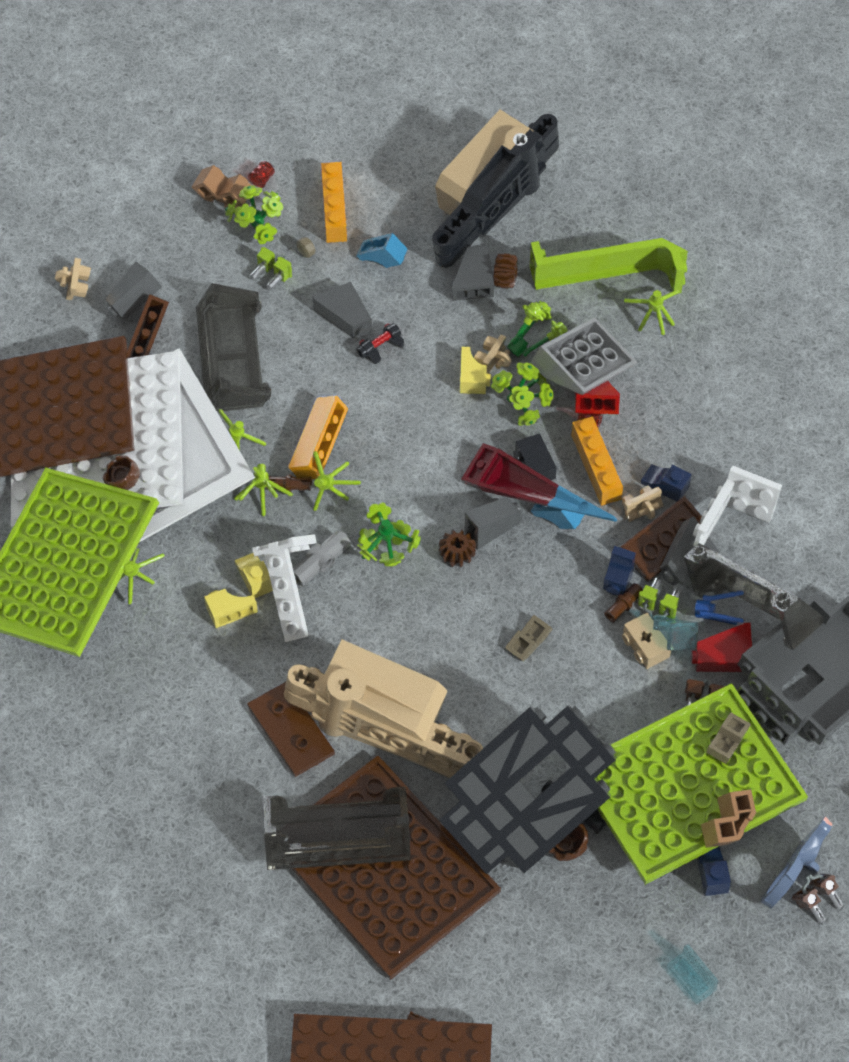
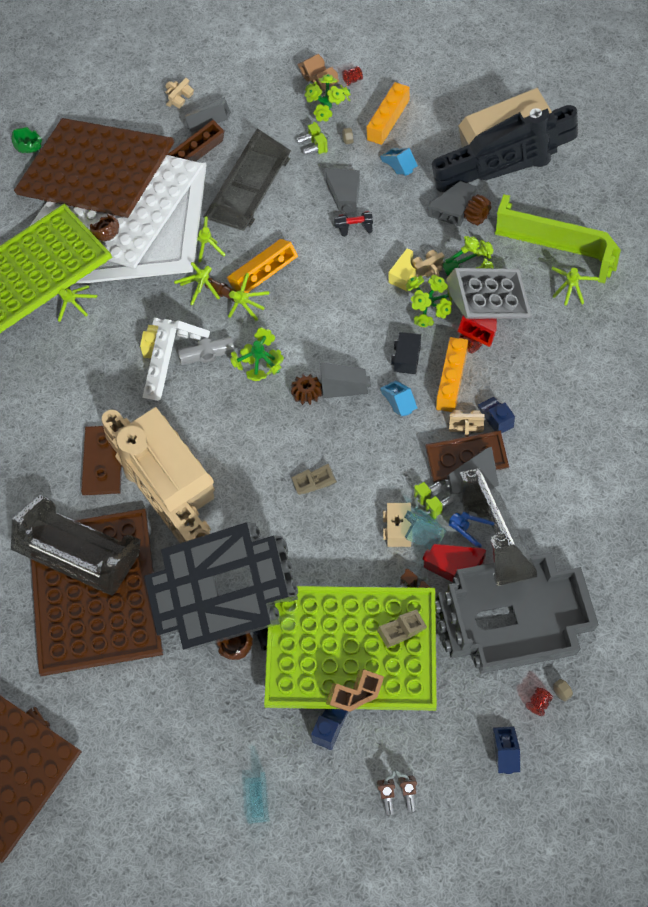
camera: 35 degrees right, 0 degrees up
light yellow arch [204,589,258,628] -> none
dark red plate [461,443,617,522] -> none
dark blue arch [603,546,636,595] -> none
reddish brown pin [604,583,643,623] -> none
white bracket [693,466,782,548] -> none
sand blue animal [760,816,832,909] -> none

